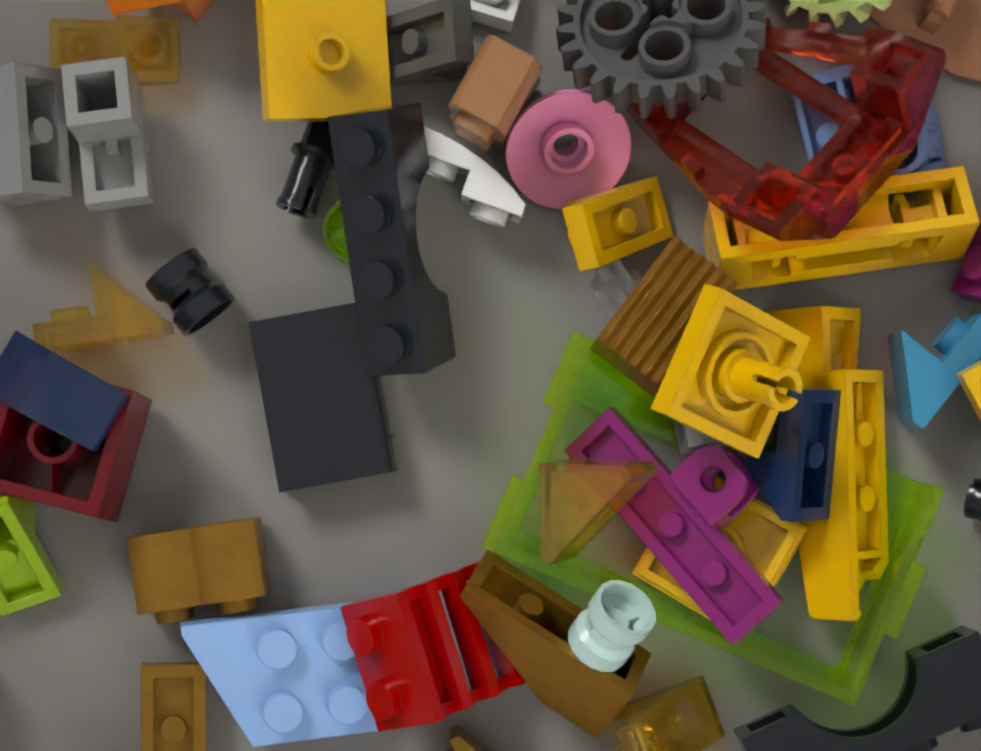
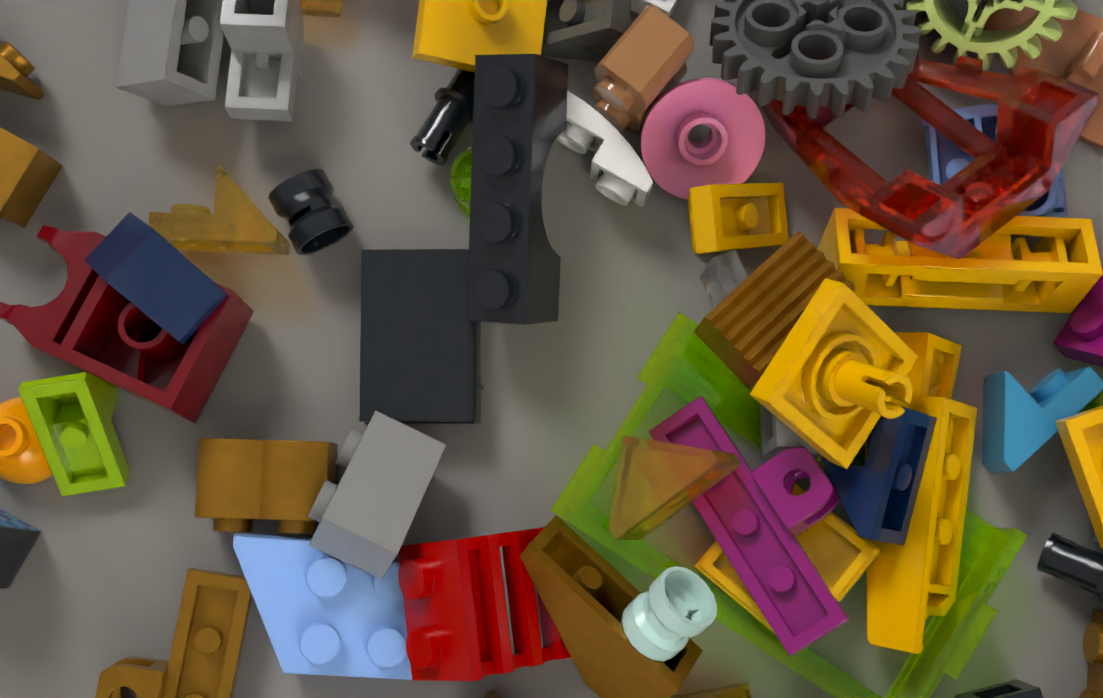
camera: 10 degrees right, 5 degrees down
none -> light grey brick [307,410,446,579]

